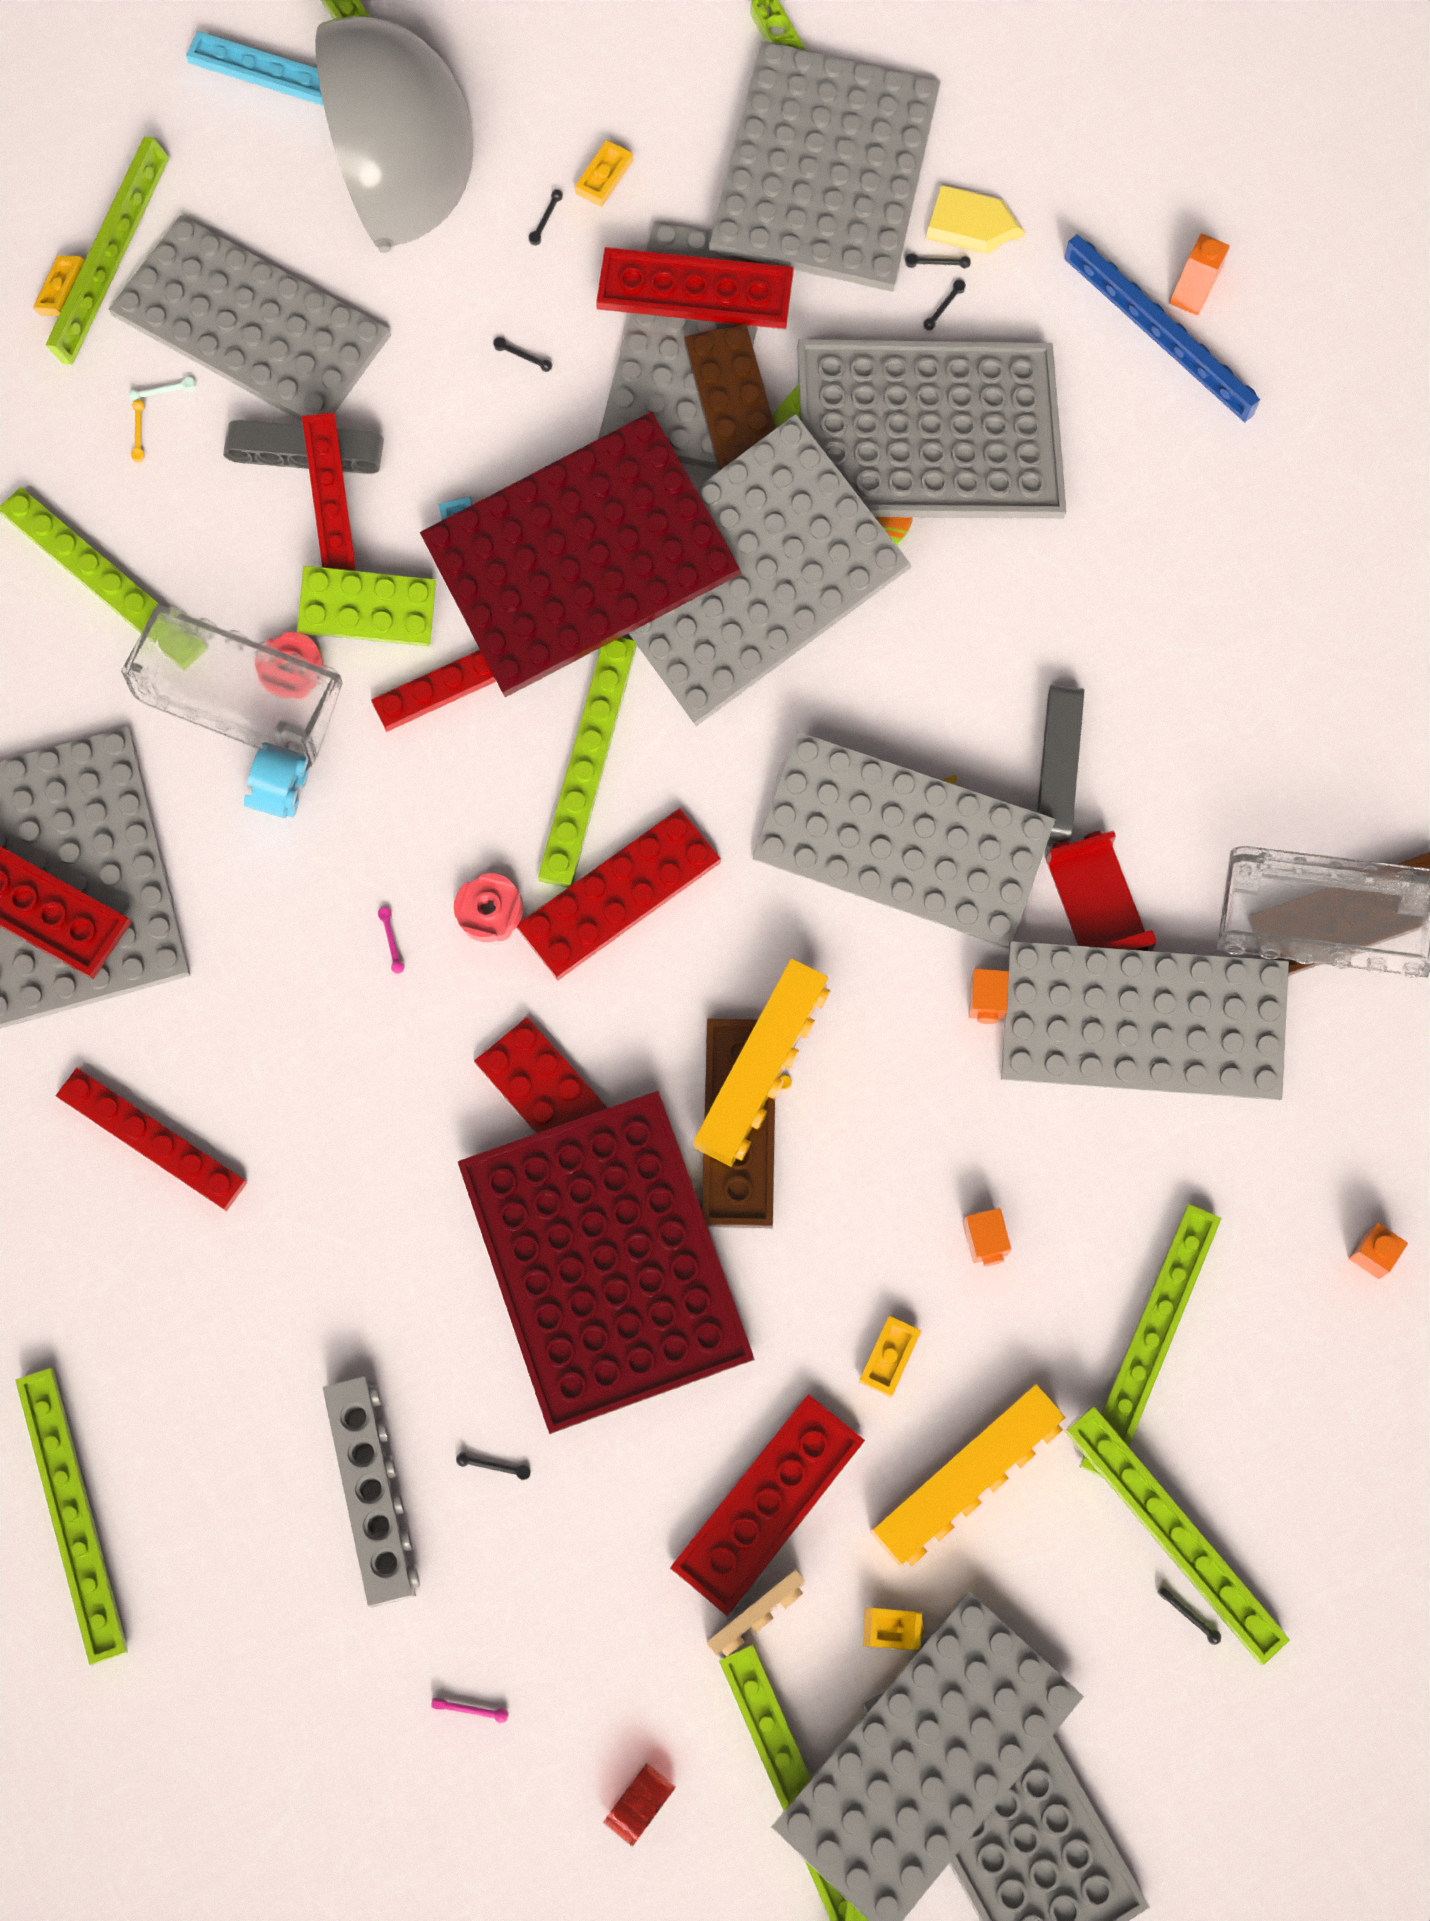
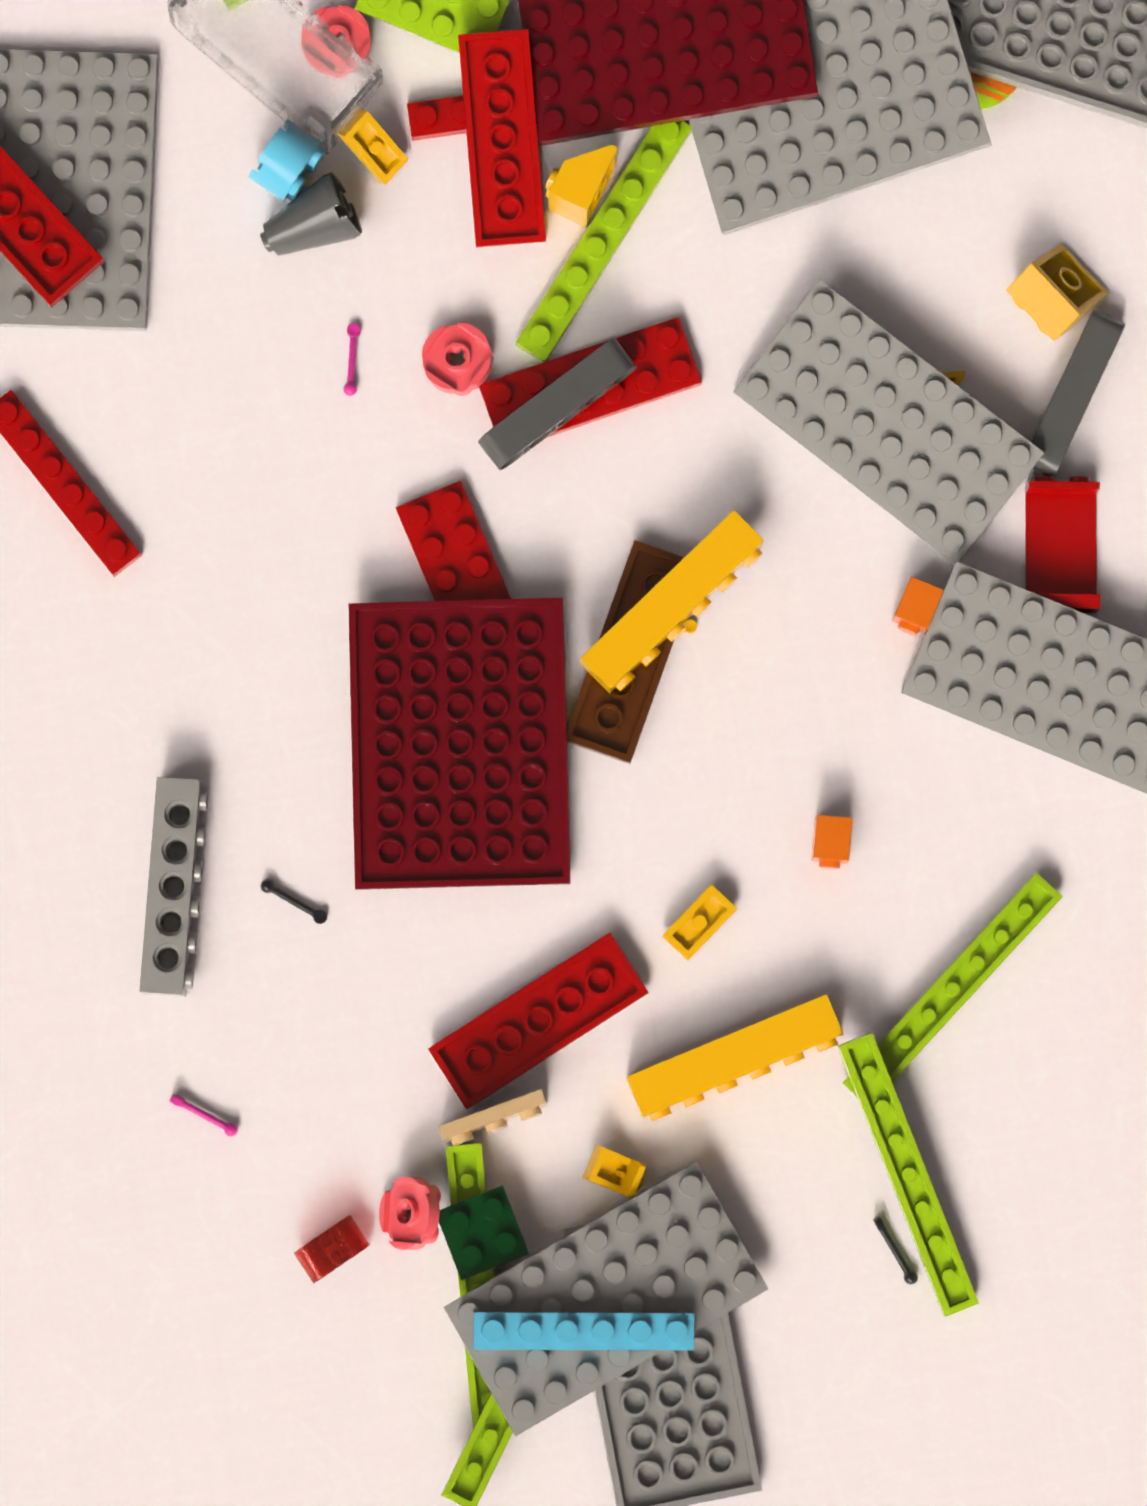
camera: 15 degrees right, 10 degrees up
none -> dark grey cone [260,172,362,256]
none -> yellow plate [338,109,409,185]
none -> coral plate [379,1176,441,1250]
none -> dark green plate [439,1185,529,1280]
none -> red plate [458,29,546,248]
none -> medium azure plate [473,1312,694,1350]
none -> dark grey beam [478,338,637,470]
none -> yellow slope [545,144,618,228]
none -> yellow slope [1006,243,1109,341]

